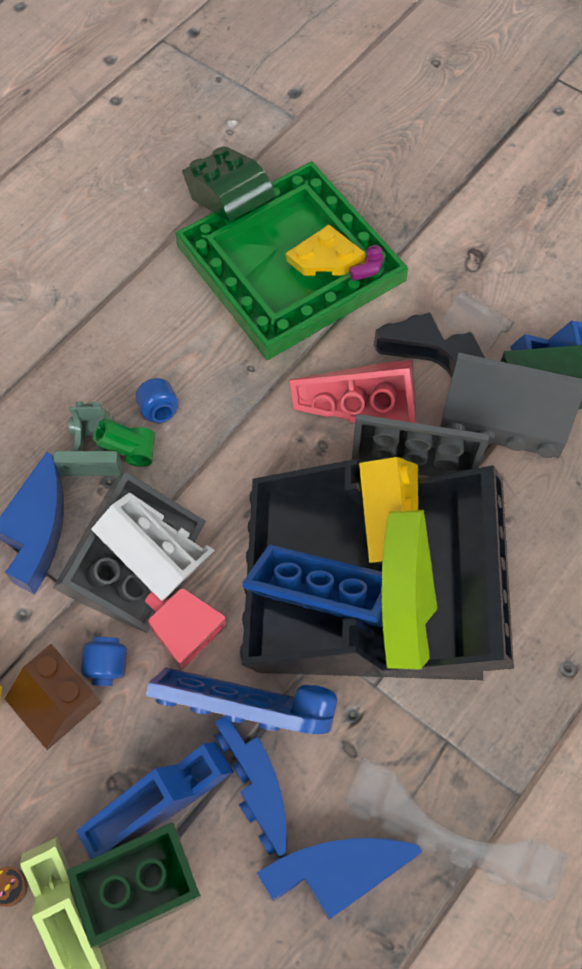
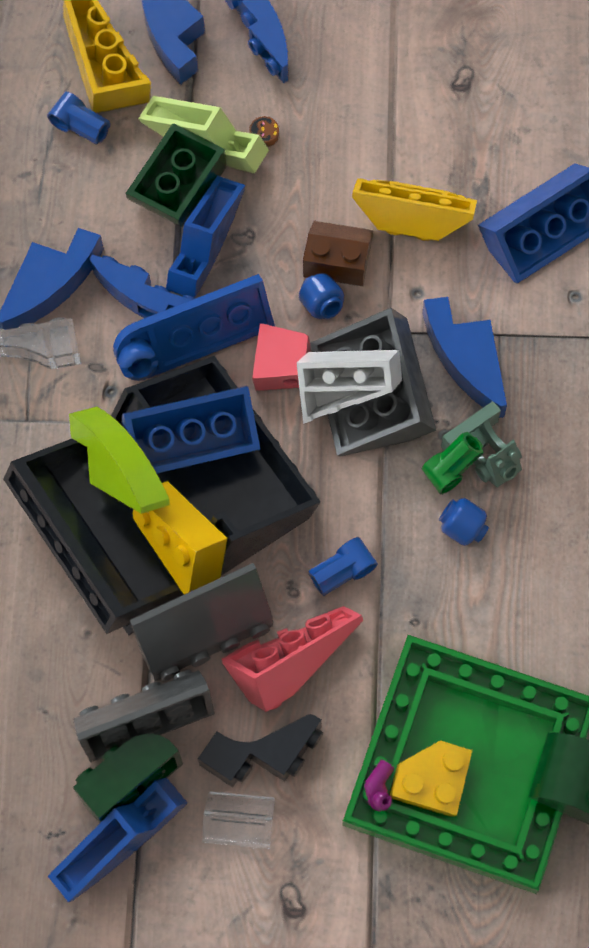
camera: 145 degrees right, 5 degrees up
none -> blue piece [308,537,378,596]

